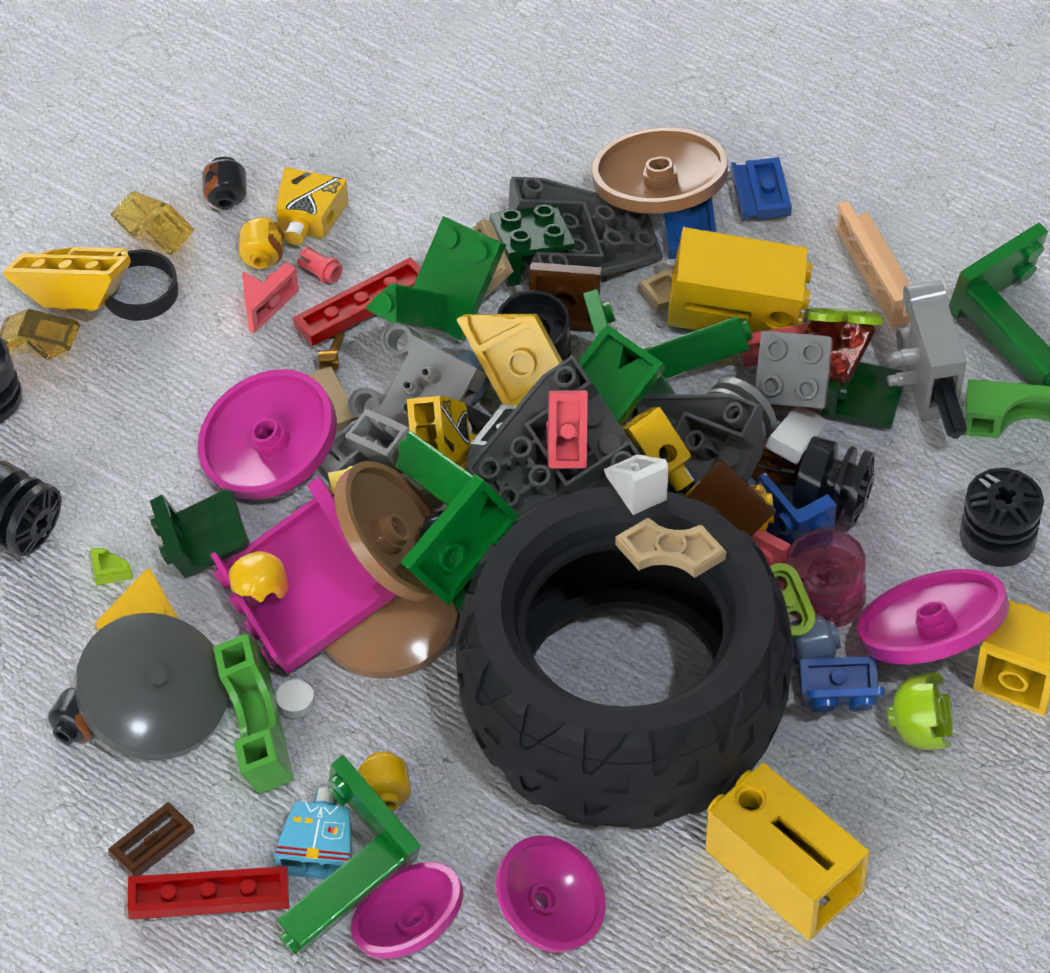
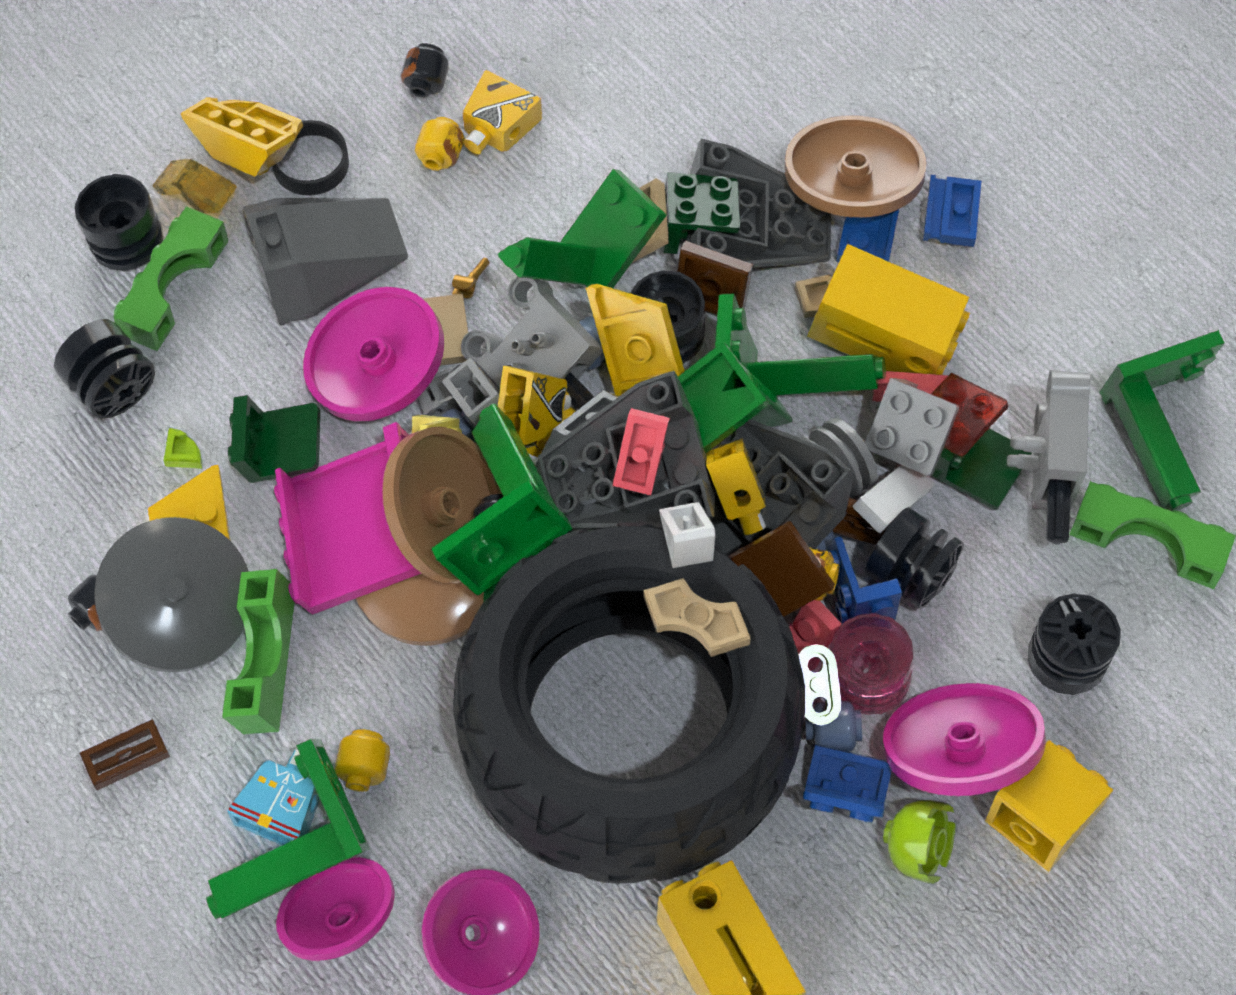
camera: 15 degrees right, 10 degrees up
clear yellow slope [110,191,195,255] -> none
red plate [128,866,290,920] -> none
yellow hair [228,551,289,602] -> none
coral slope [242,262,299,333] -> none
white tile [275,679,314,719] -> none
red plate [293,257,421,347] -> none
coral pin [297,247,343,284] -> none
lime piece [805,307,884,325] -> none
light nougat fence [836,201,911,329] -> none
none -> bright green arch [113,206,229,351]
none -> dark grey wedge [243,198,408,325]

